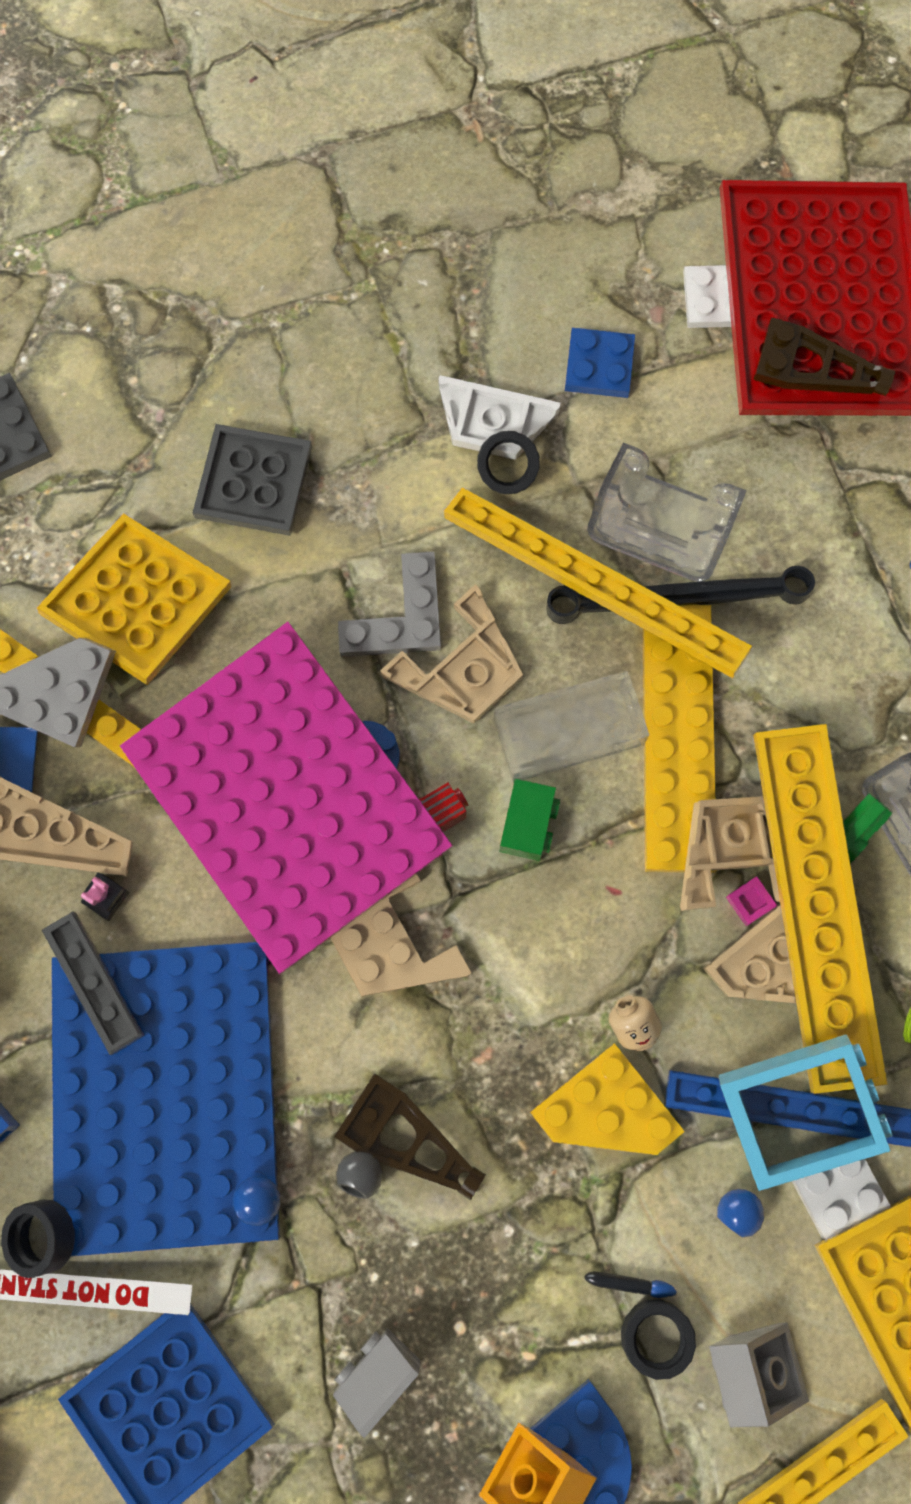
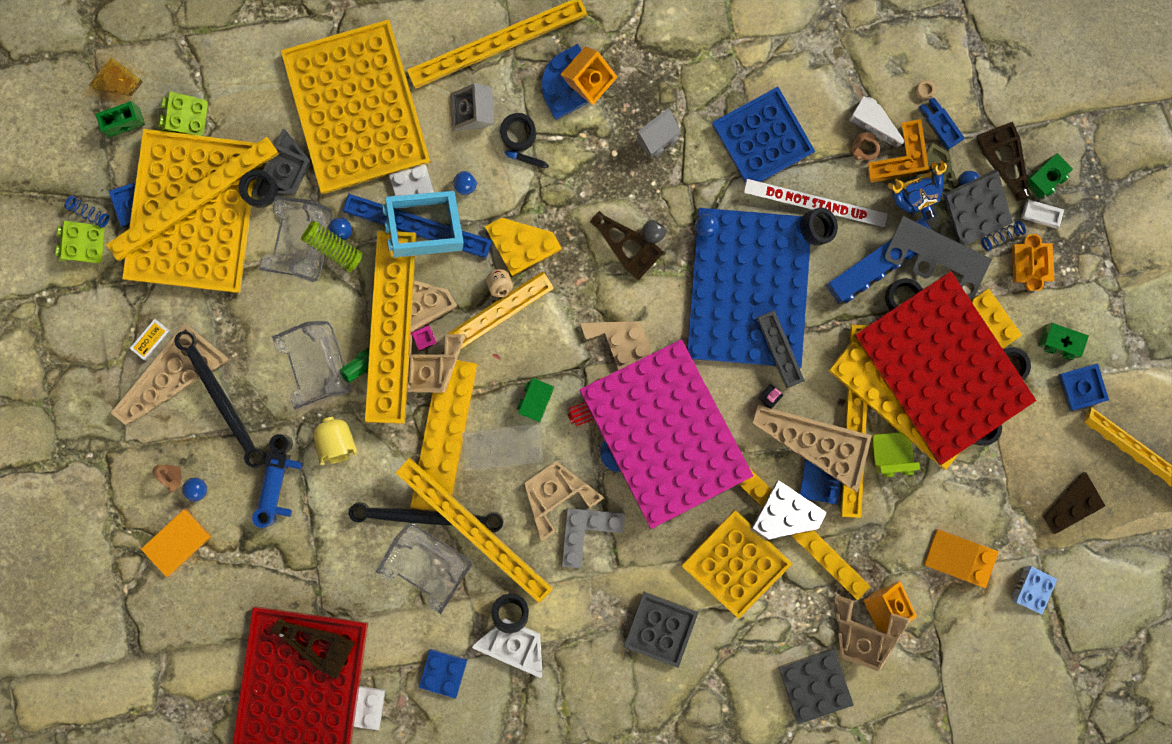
camera: 170 degrees left, 10 degrees up
none -> light yellow cylinder [313,417,358,465]
none -> yellow plate [447,271,554,349]

